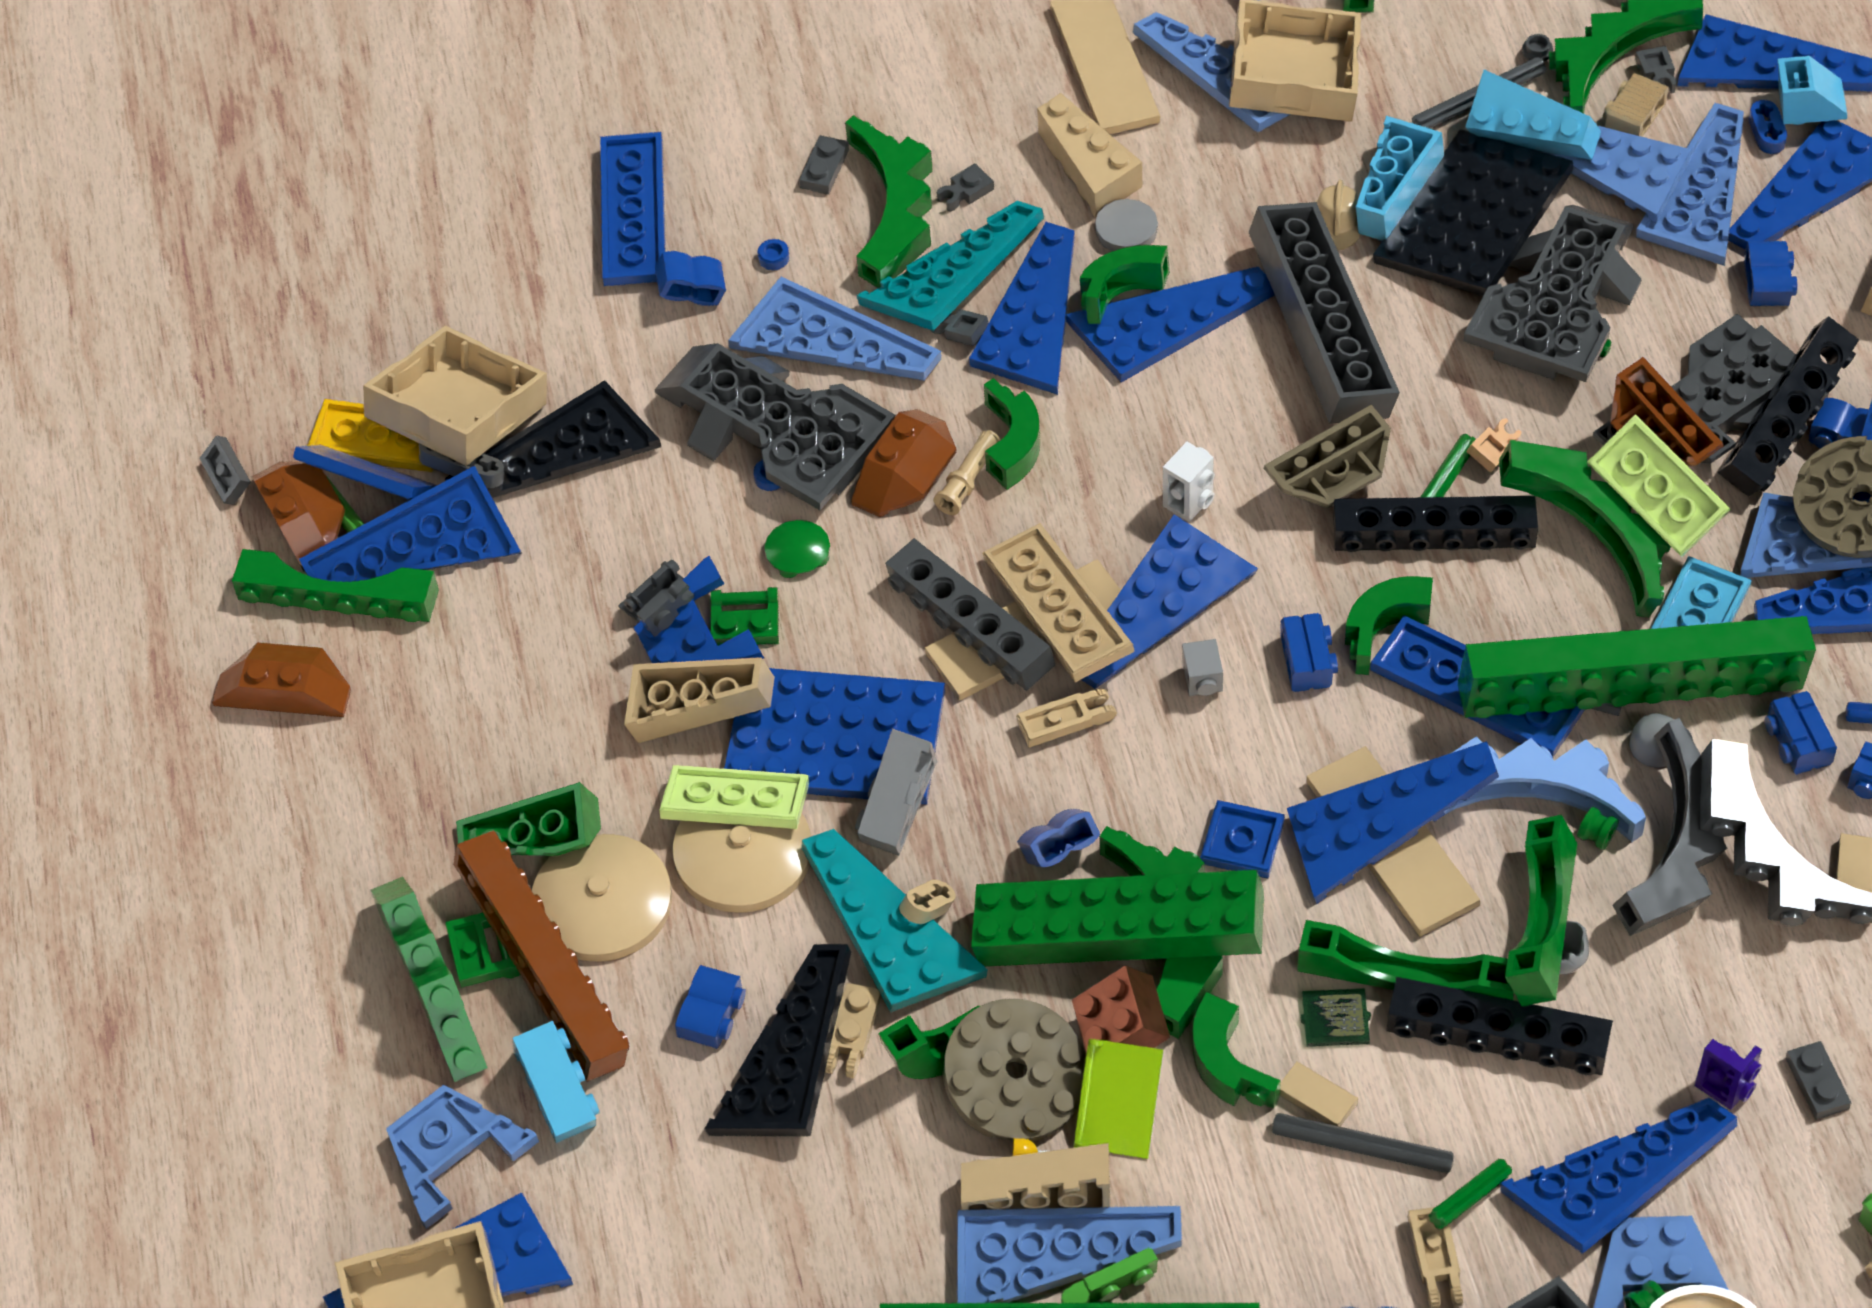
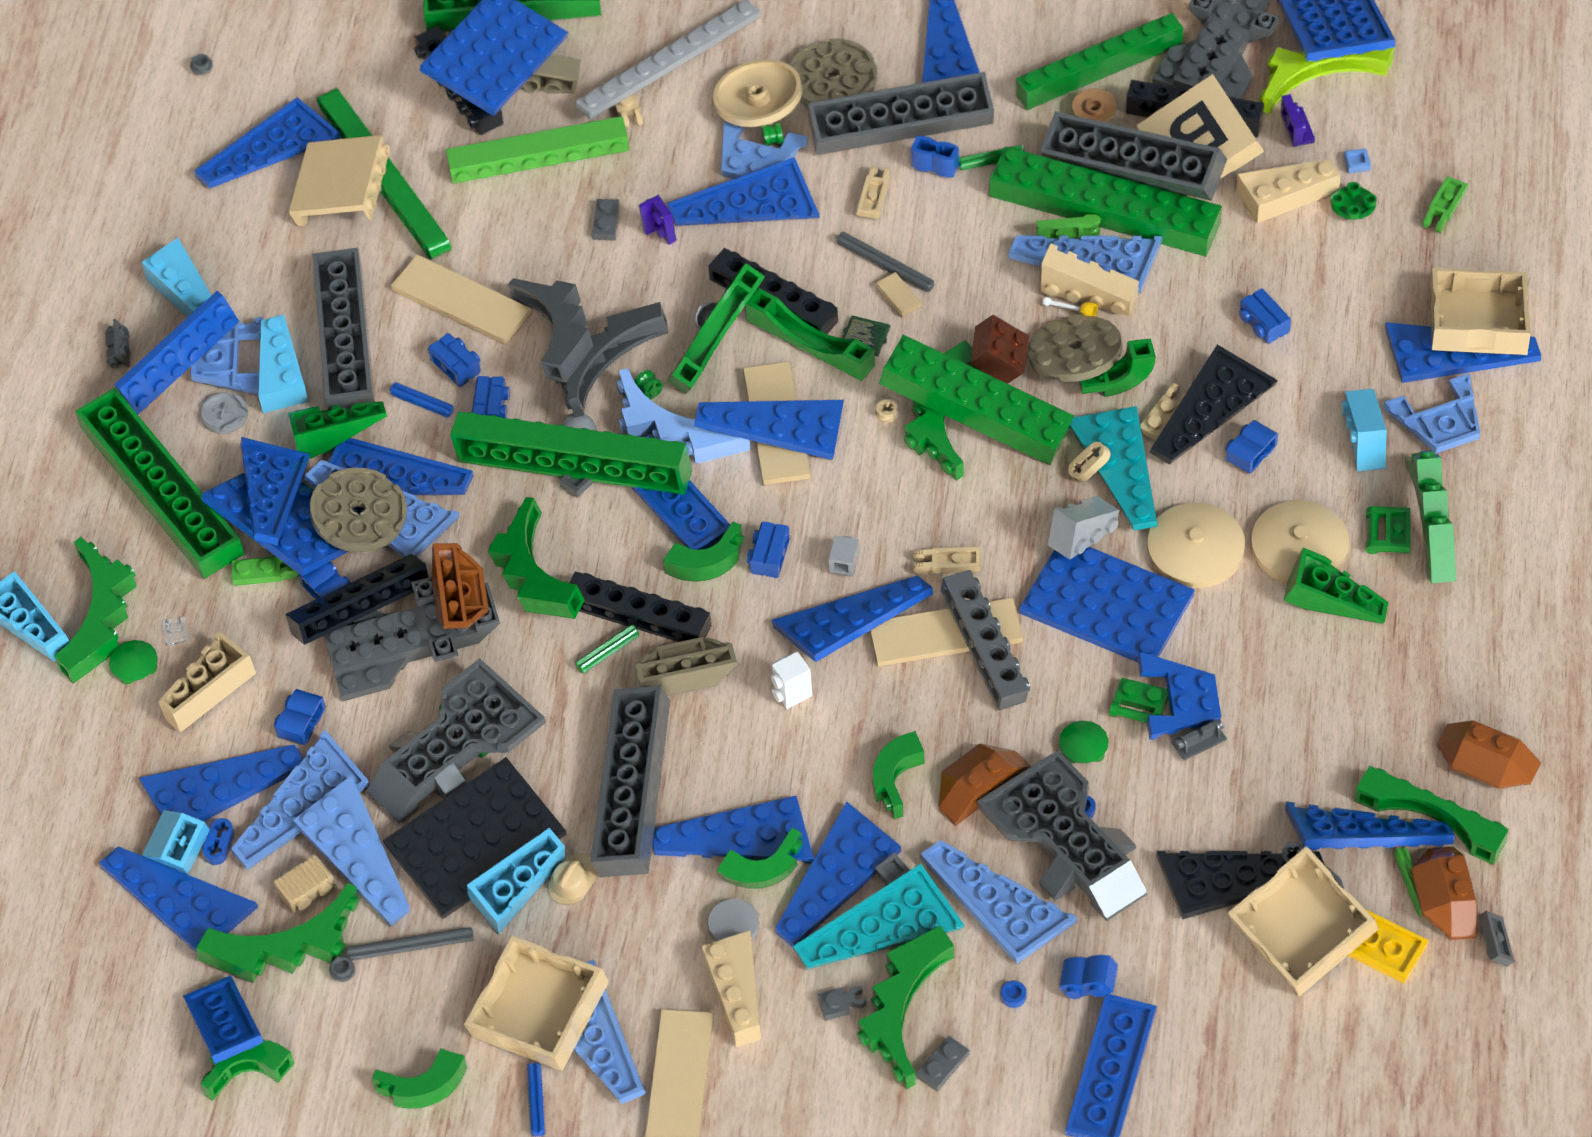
camera: 160 degrees left, 0 degrees up
blue tile [293,445,437,499] -> none
dark orange brick [453,830,629,1082] -> none
tan wedge [624,657,775,743] -> none
dark grey plate [636,578,695,637] -> none
yellowish green tile [659,765,809,829] -> none
tan pin [933,430,1000,515] -> none
tan tile [982,523,1135,682] -> none
blue brick [1017,809,1100,867] -> none
lime piece [1073,1038,1164,1159] -> none
green arch [1193,992,1281,1109] -> none
blue tile [1200,800,1285,879] -> none
green axle [1428,1159,1512,1229] -> none
medium azure wedge [1466,70,1601,160] -> none
light nougat plate [1466,418,1521,473] -> none
yellowish green tile [1587,415,1731,557] -> none
dark grey plate [1635,46,1677,94] -> none
medium azure tile [1651,556,1752,629] -> none
none -> blue brick [1239,288,1291,344]

